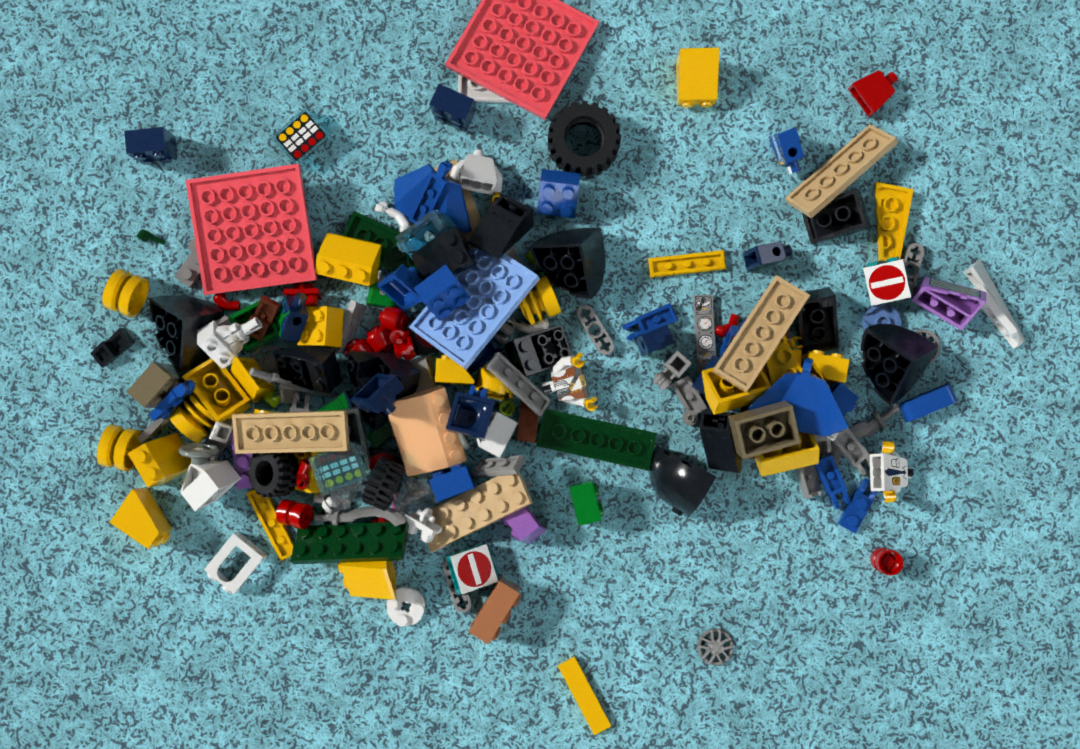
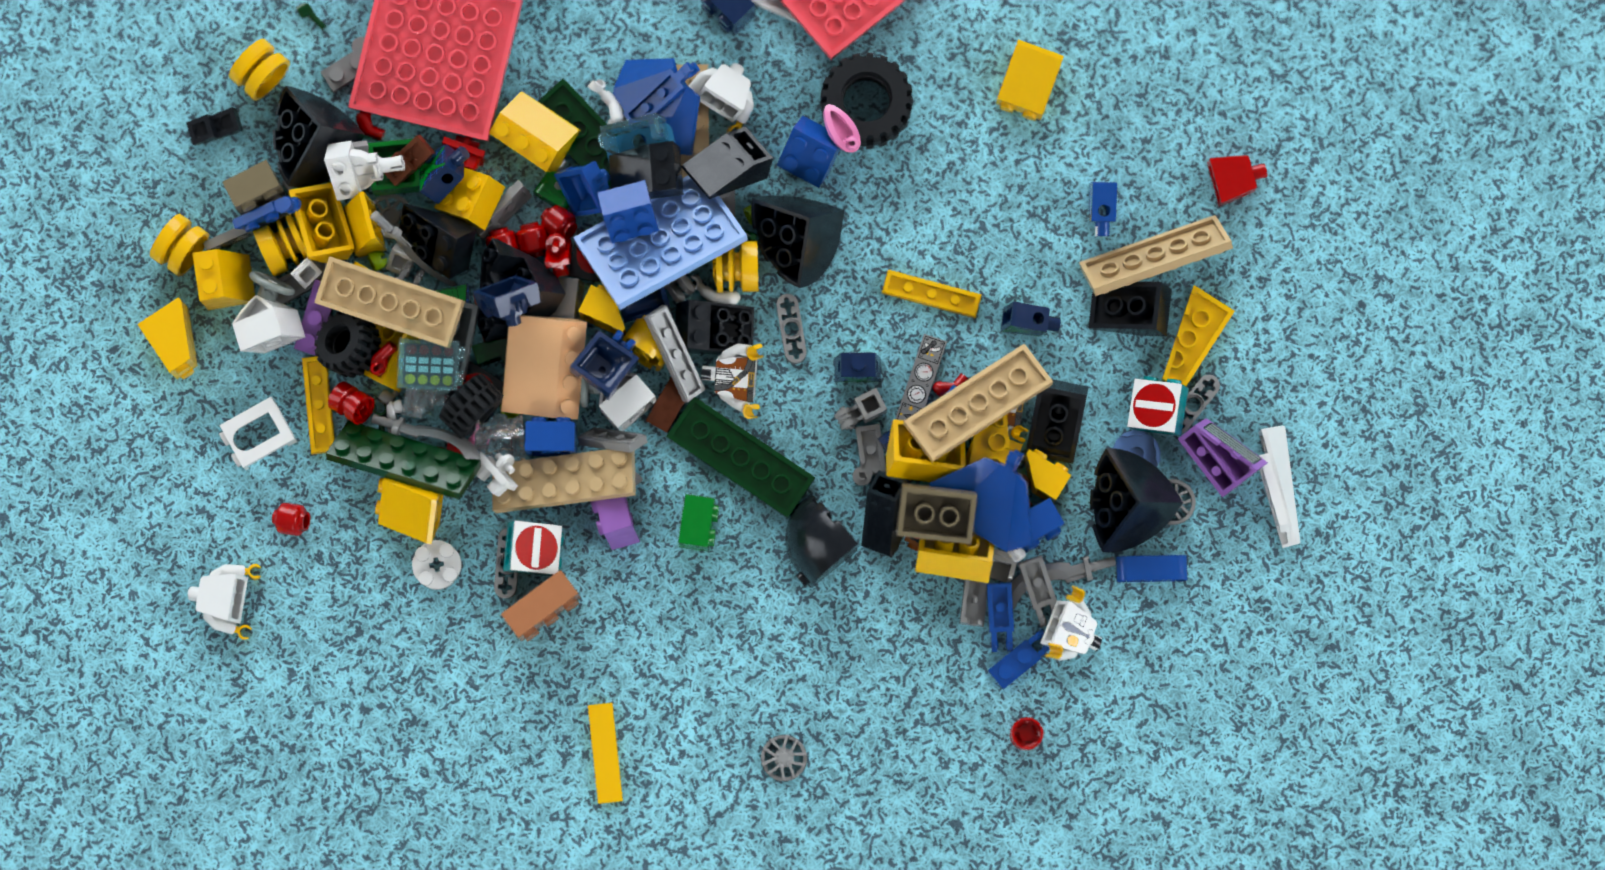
camera: 15 degrees right, 5 degrees down
lime hinge [498,400,515,416] -> none
blue hinge [622,303,678,341] -> none
none -> white torso [188,564,261,640]
none -> red head [272,503,310,536]
none -> bright pink arm [823,104,861,153]

